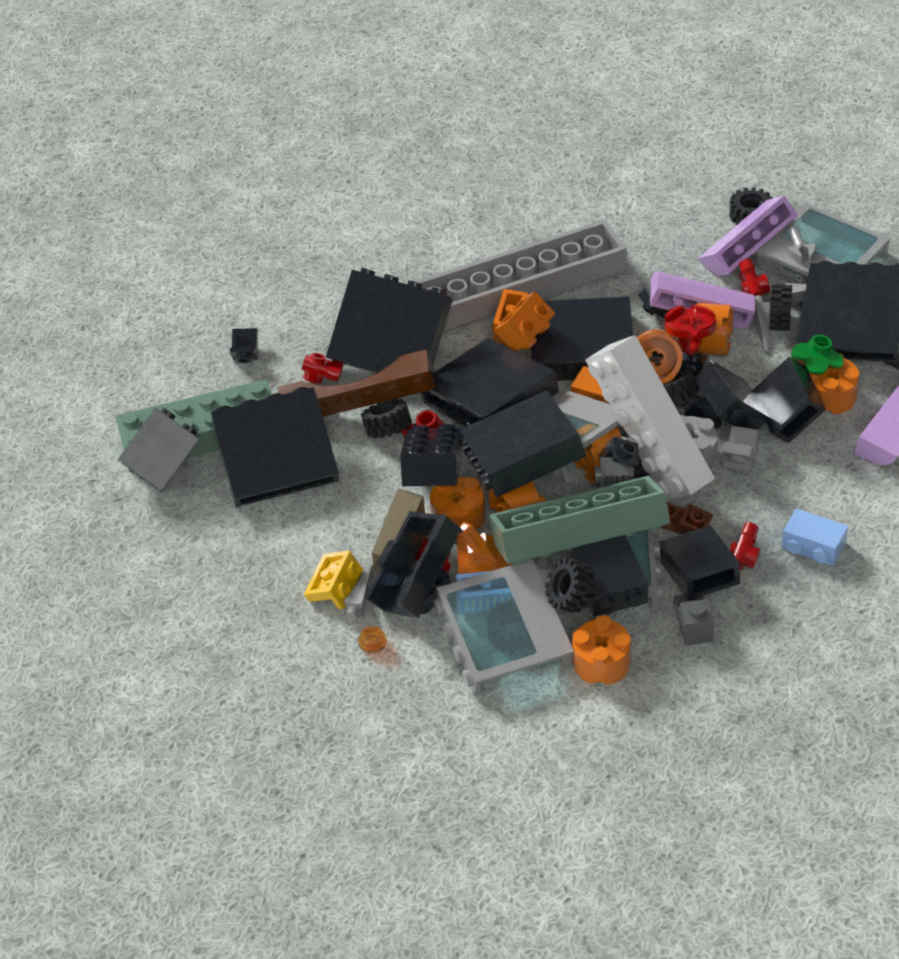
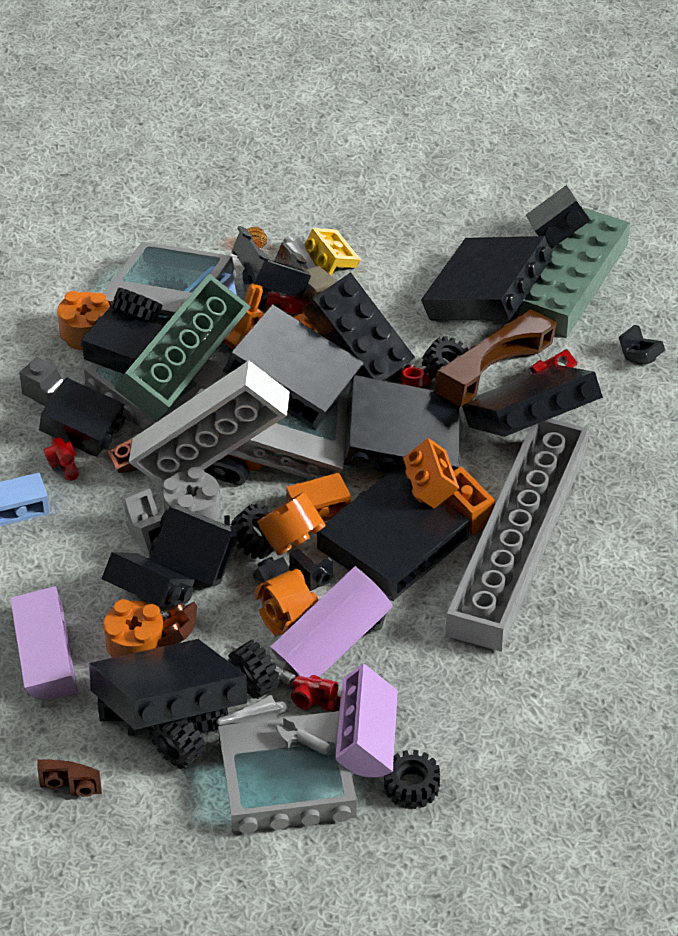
camera: 130 degrees right, 0 degrees up
red tile [665,305,717,355] -> none
green plate [791,335,844,375] -> none

